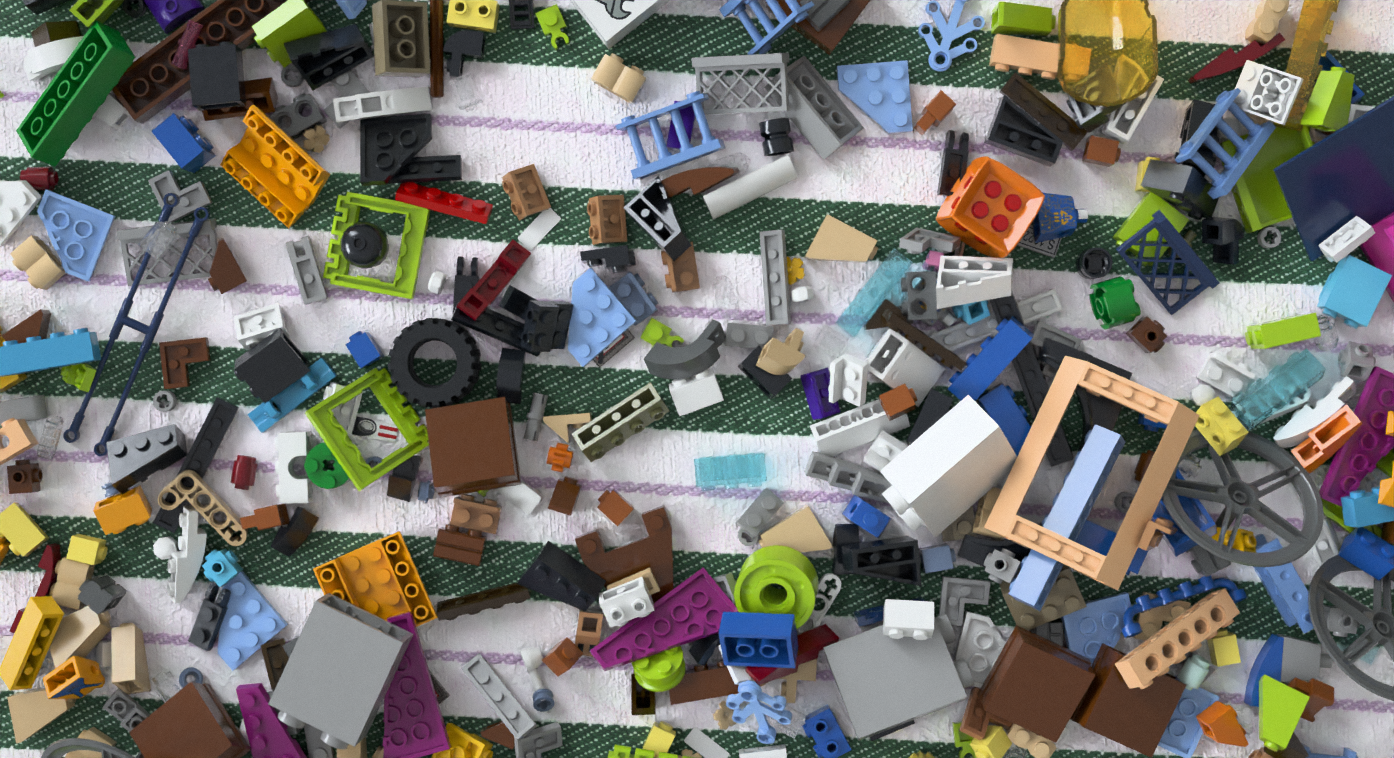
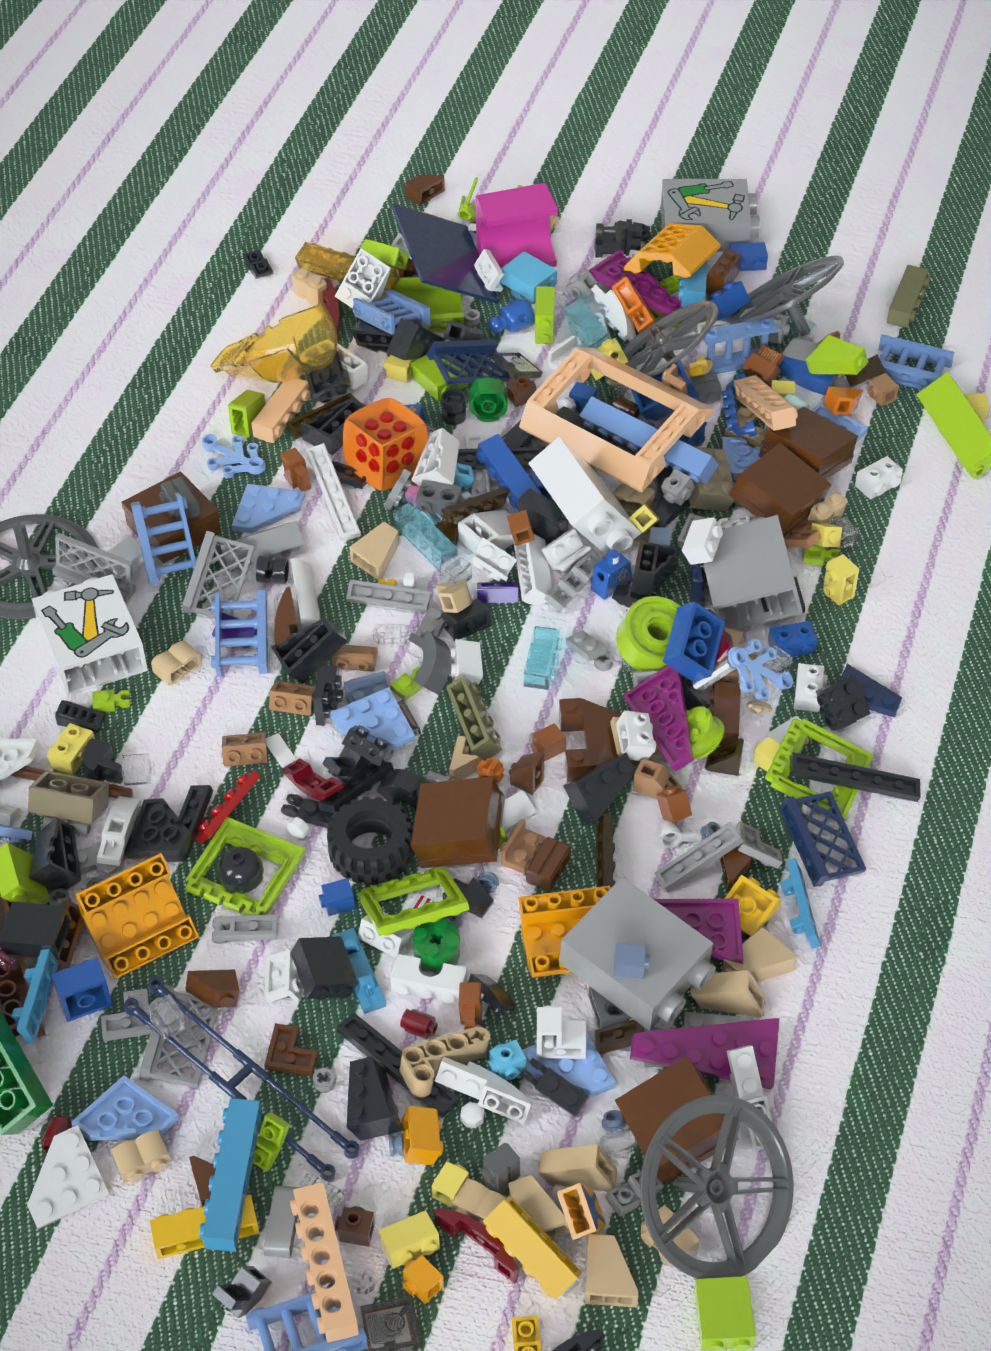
camera: 75 degrees left, 40 degrees down
tan slope [758,505,833,553] -> none
dark orange brick [1082,135,1121,167] -> none
none -> dark azure hinge [11,949,59,1043]
none -> white tile [306,443,361,542]
none -> blue piece [489,299,535,334]
none -> clear smoke tile [491,353,543,379]
none -> white brick [537,1006,586,1059]
none -> sand blue brick [614,943,650,979]
none -> light yellow brick [629,504,660,533]
none -> dark orange piece [742,344,784,387]

